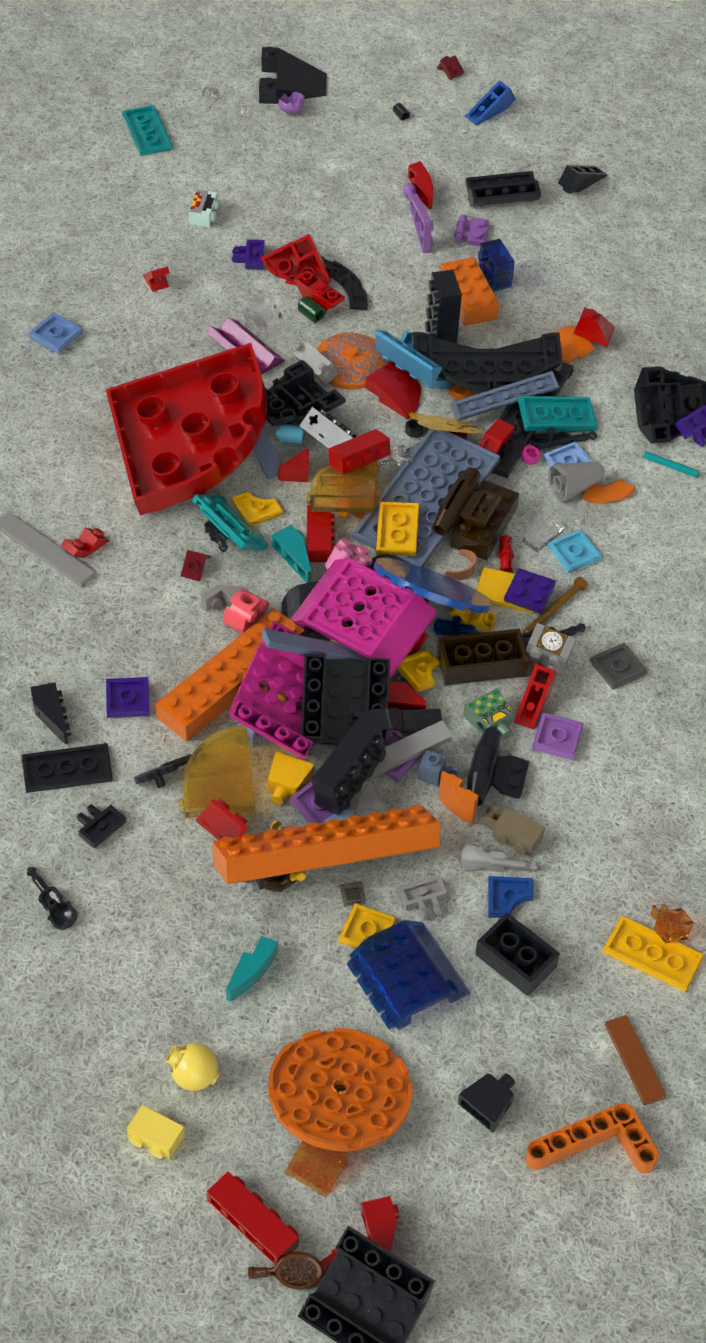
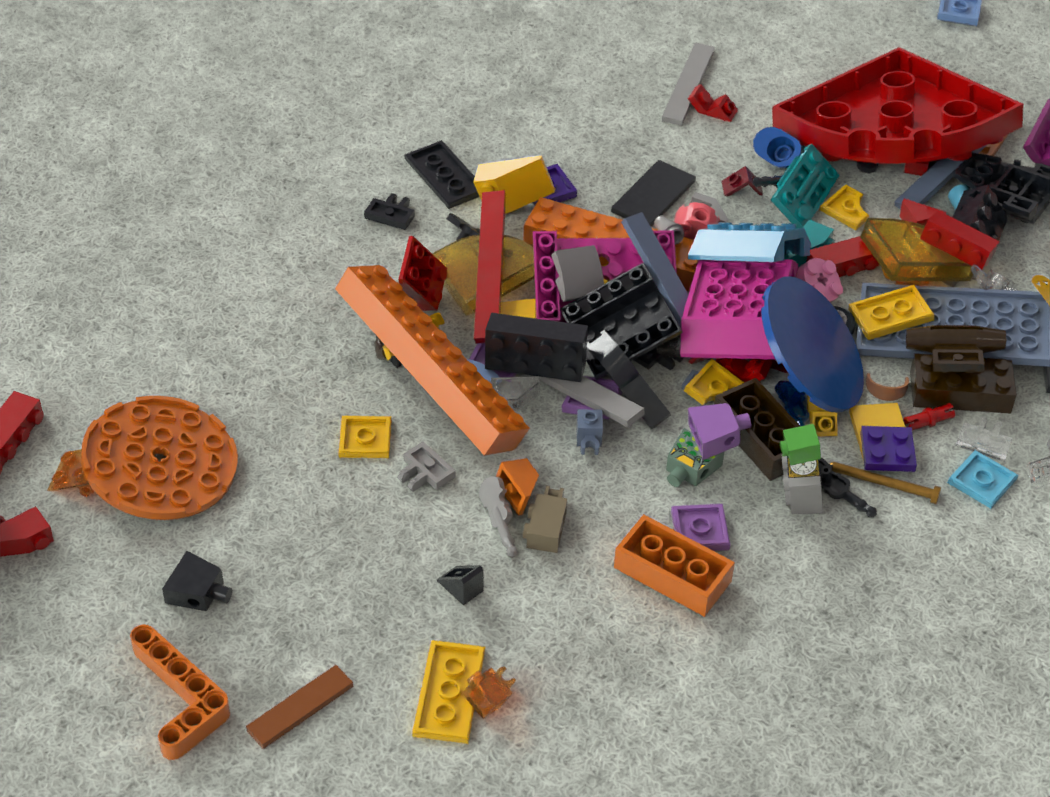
camera: 70 degrees right, 5 degrees down
black piece [27,867,78,930] -> none
black slope [30,682,71,744] -> none
light yellow brick [127,1105,185,1160] -> none
light yellow brick [166,1043,220,1091] -> none
teal slope [226,936,278,1001] -> none
clear smoke tile [340,881,366,907] -> none
clear blue slope [347,920,470,1030] -> none
red slope [388,681,426,710] -> none
orange slope [438,771,479,825] -> none
black plate [467,728,529,806] -> none
black brick [475,912,560,996] -> none
blue tile [488,876,533,918] -> none
red slope [514,664,557,730] -> none
dark grey tile [590,642,648,690] -> none
none -> black slope [437,565,484,606]
none -> yellow slope [473,155,555,213]
none -> red tile [474,190,506,344]
none -> orange slope [496,458,539,515]
none -> light grey slope [551,245,604,302]
none -> black tile [611,160,696,227]
none -> orange brick [614,514,735,617]
none -> light grey cone [654,216,684,245]
none -> slope [688,222,811,262]
none -> medium lavender torso [688,403,751,460]
none -> blue piece [753,127,802,168]
none -> bright green brick [780,424,821,466]

